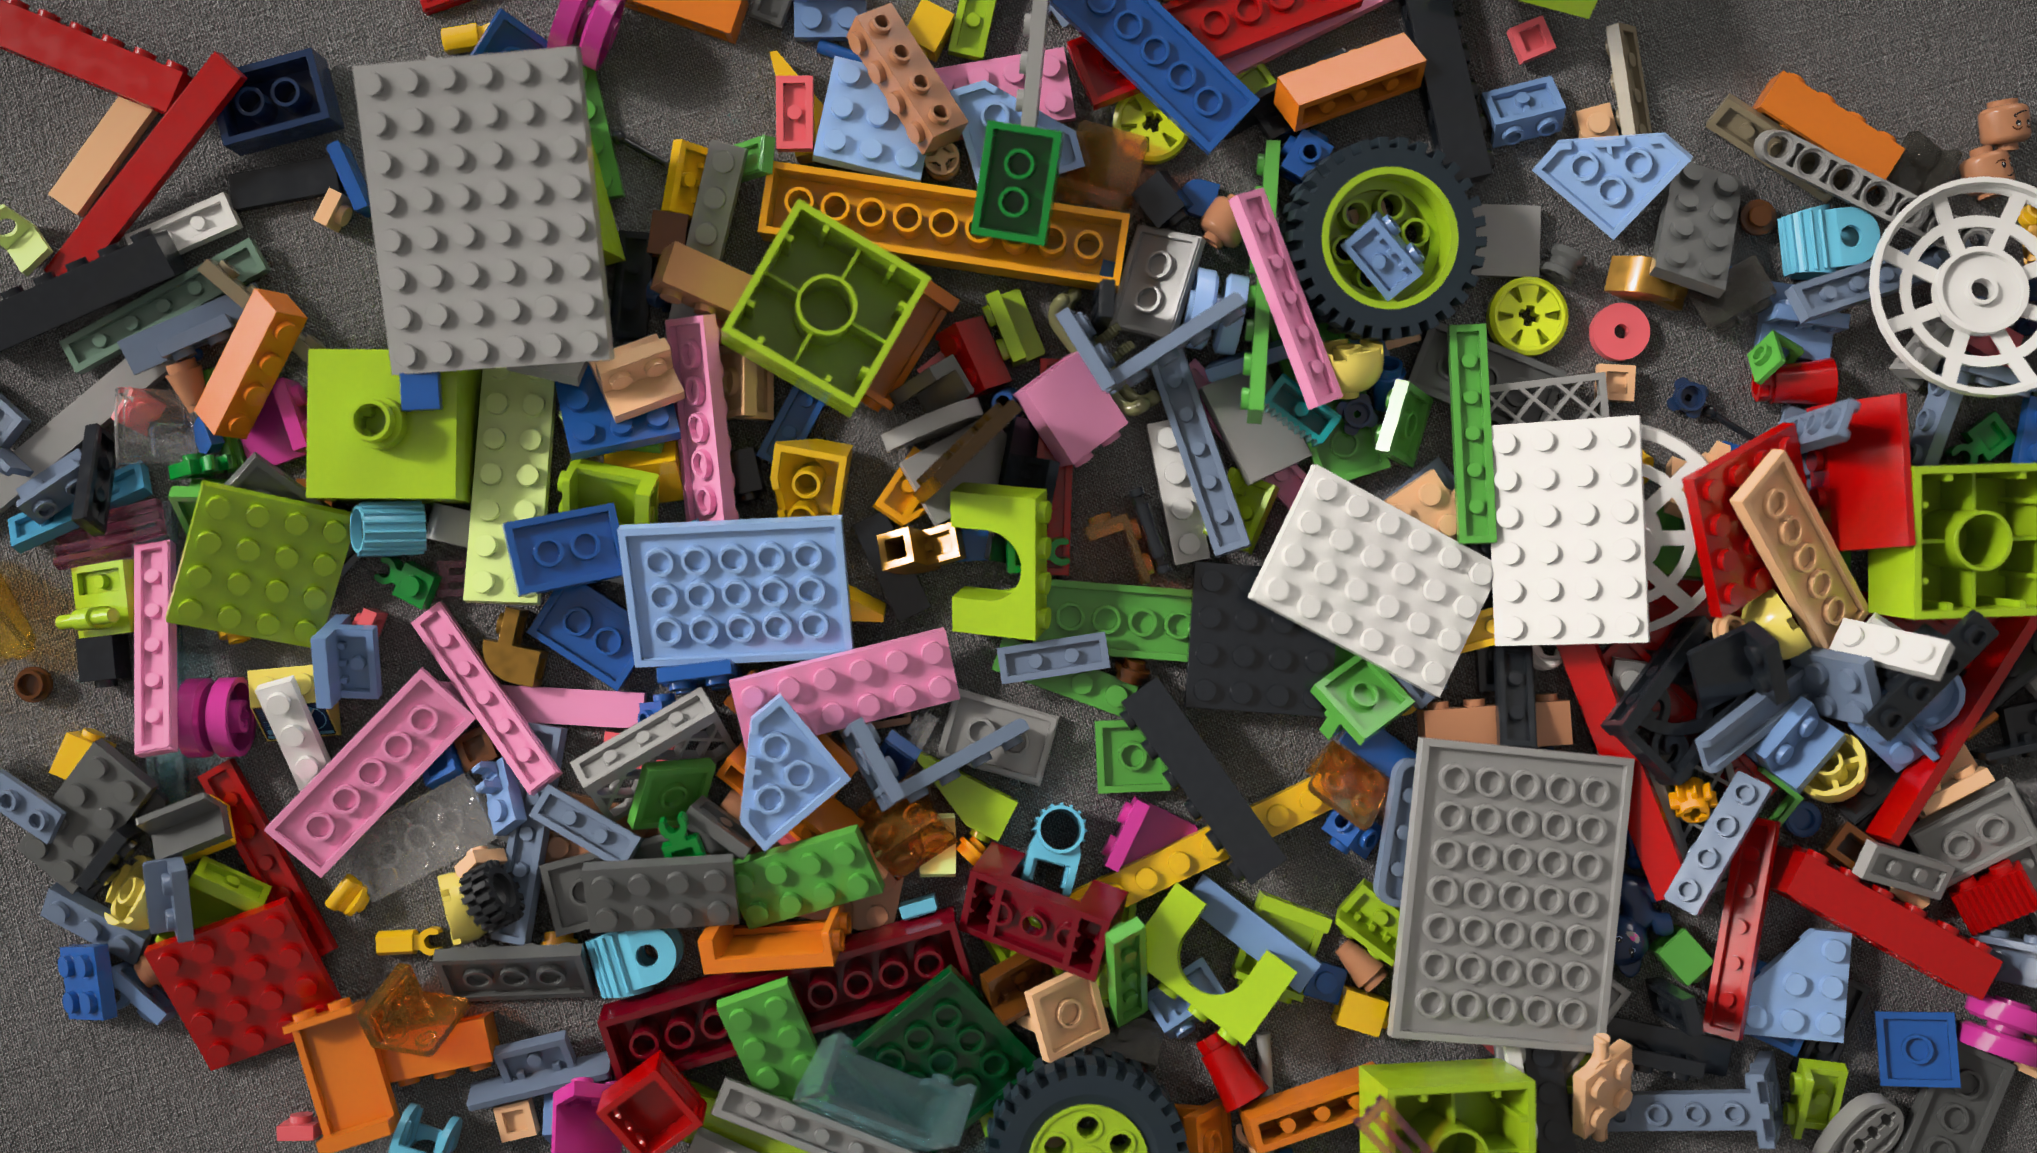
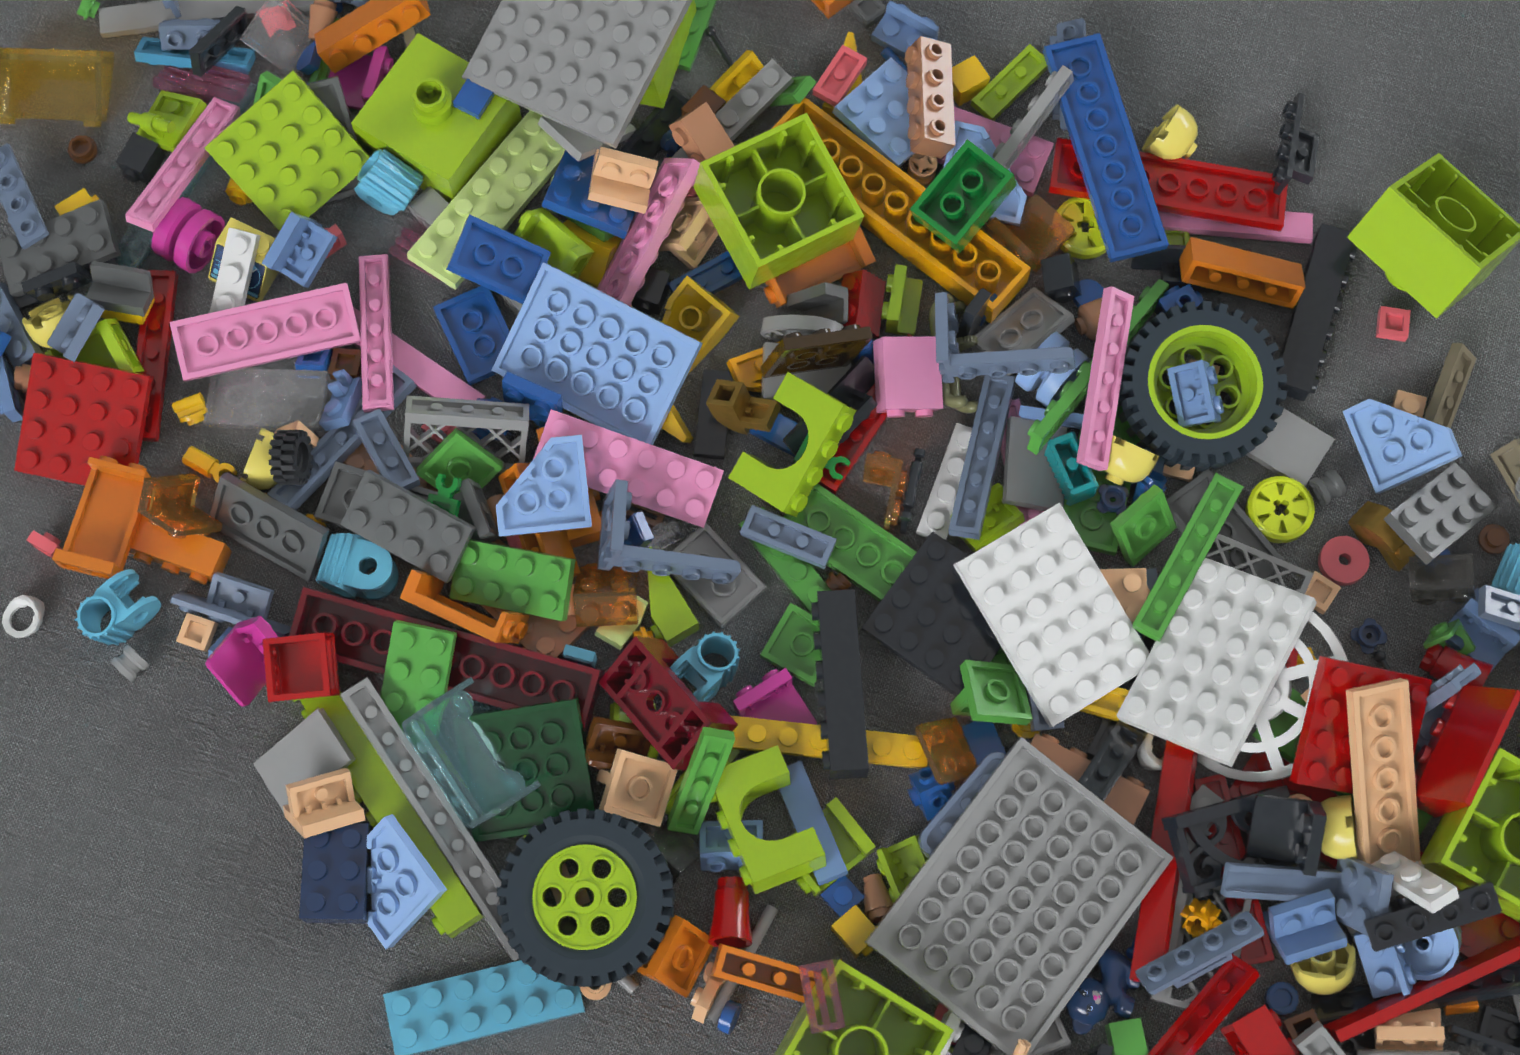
camera: 35 degrees right, 15 degrees down
green plate [168,453,233,480] -> none
green plate [374,557,442,610] -> none
pearl gold brick [483,607,549,688] -> none
medium blue bracket [1481,76,1566,148] -> none
bright green bracket [1757,766,1804,827] -> none

